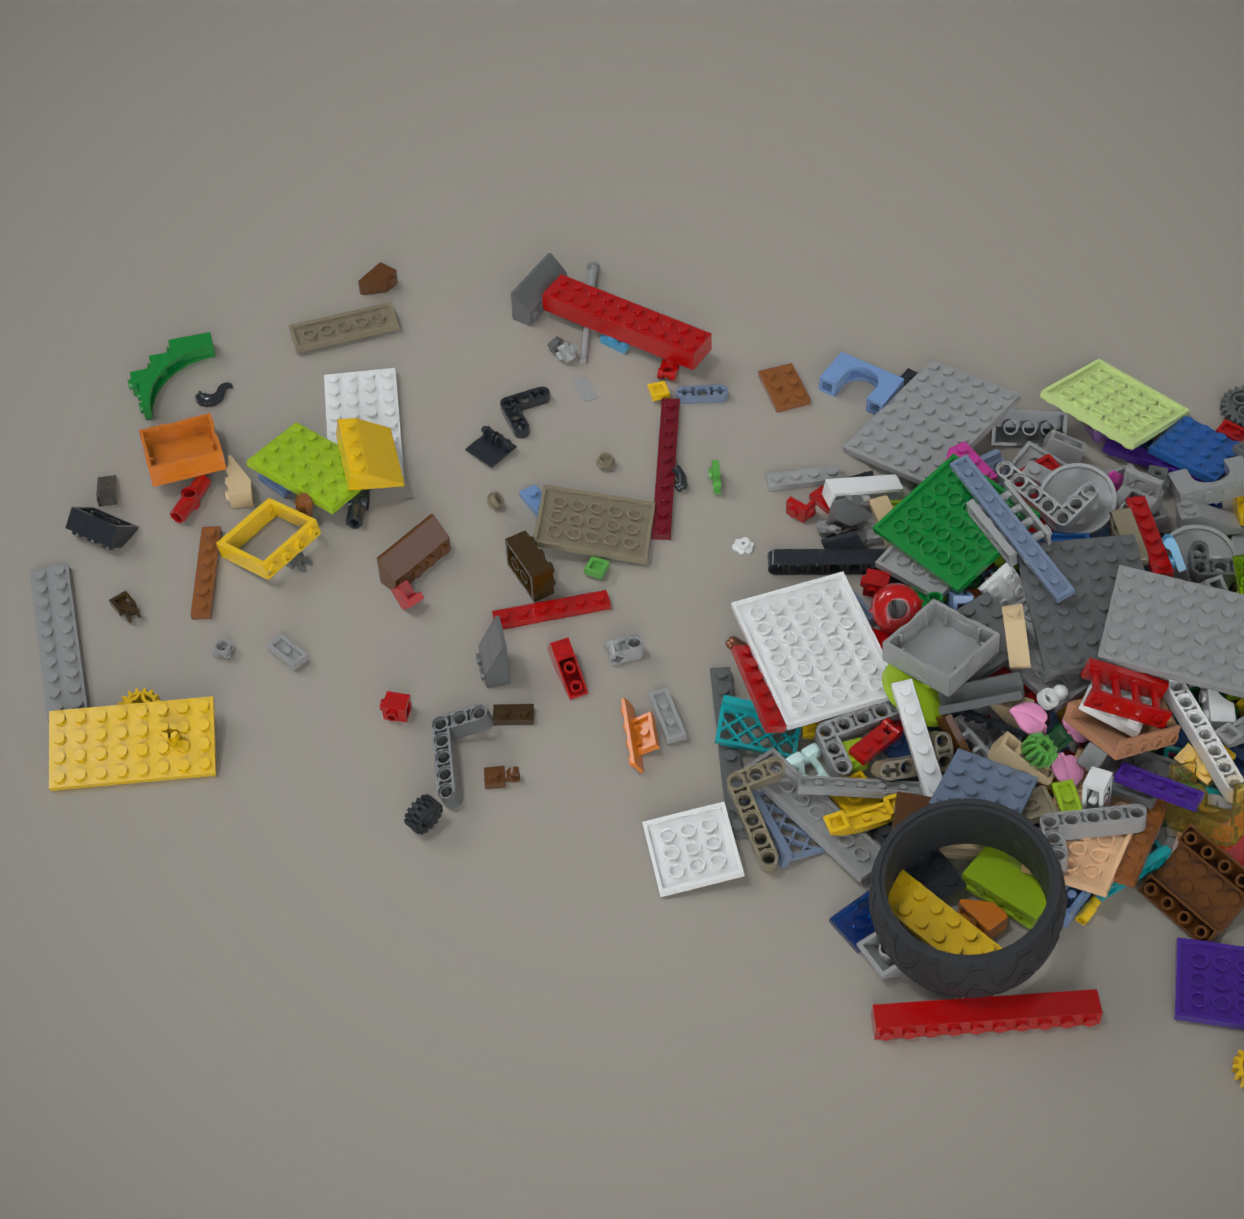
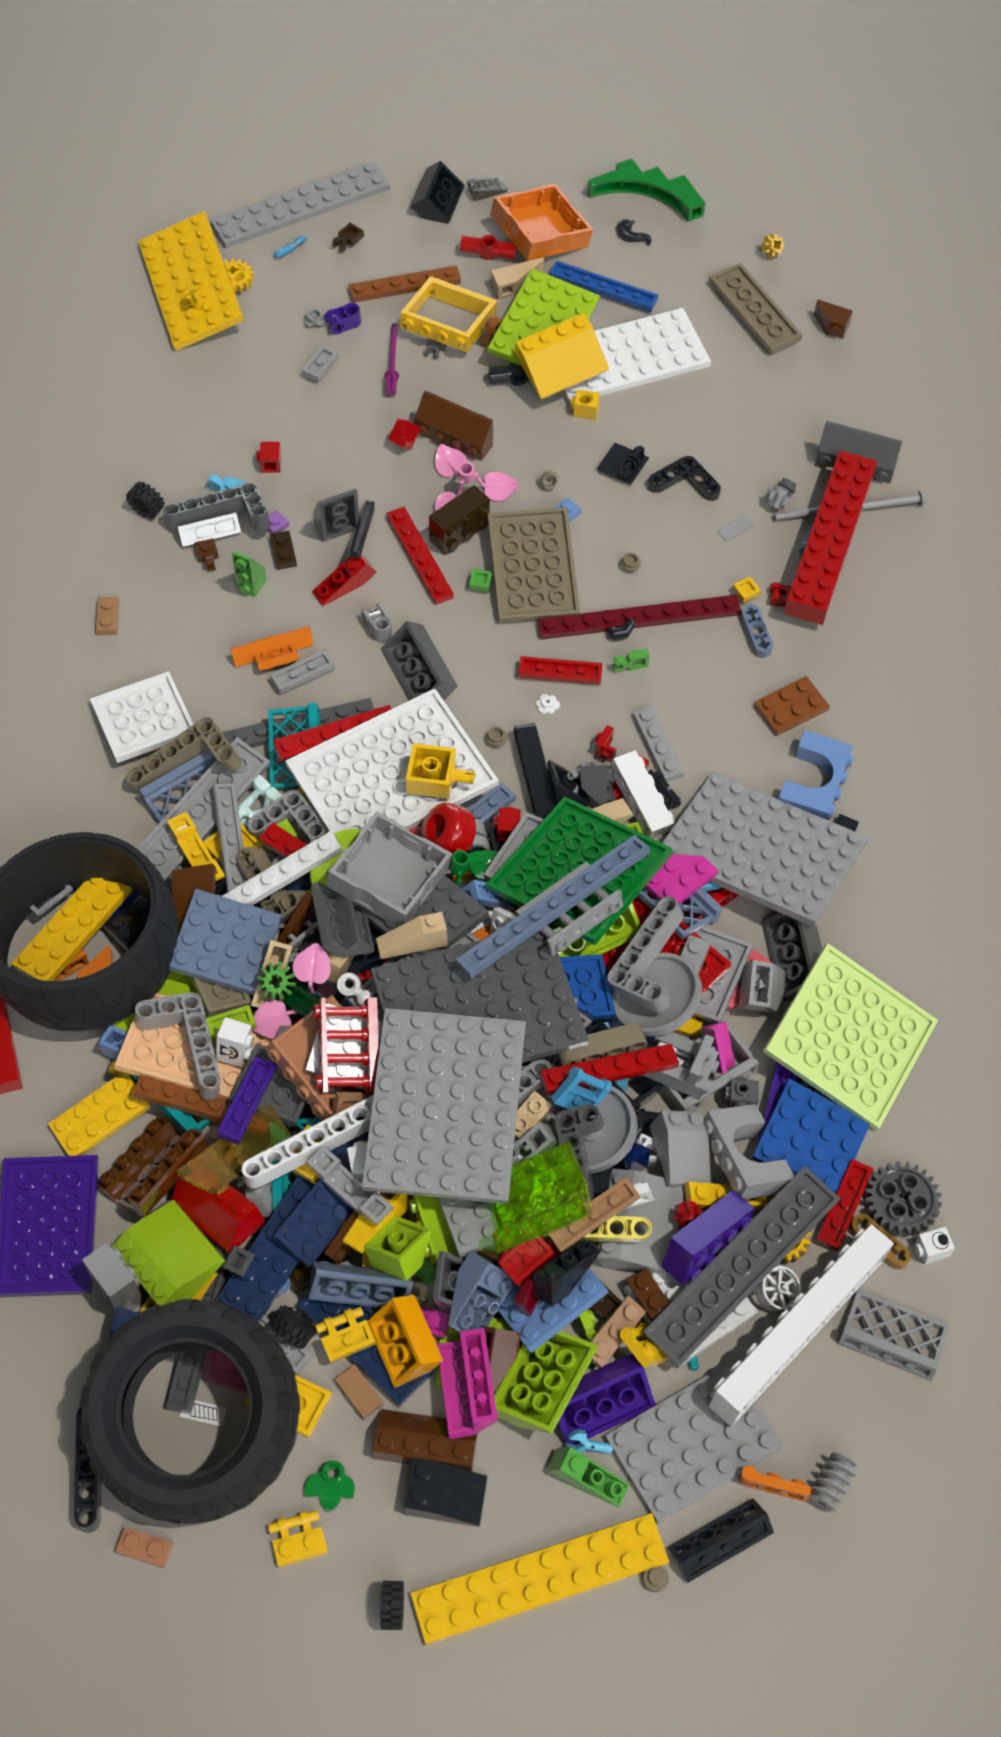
camera: 75 degrees right, 10 degrees up
none -> yellow plate [48,1072,151,1156]
none -> medium nougat plate [96,597,120,635]
none -> white plate [177,512,241,546]
none -> medium azure plate [208,474,244,491]
none -> bright green slope [232,551,267,597]
none -> dark azure piece [274,236,307,258]
none -> dark purple piece [324,303,362,335]
none -> black axle [350,500,375,559]
none -> dark grey slope [382,621,458,700]
none -> magenta piece [384,323,399,396]
none -> yellow brick [405,743,475,799]
none -> bright pink plant [435,444,519,511]
none -> dark tan plate [486,726,507,747]
none -> red plate [518,656,603,685]
none -> blue plate [549,260,658,312]
none -> yellow brick [570,389,600,420]
none -> yellow gear [760,233,784,257]

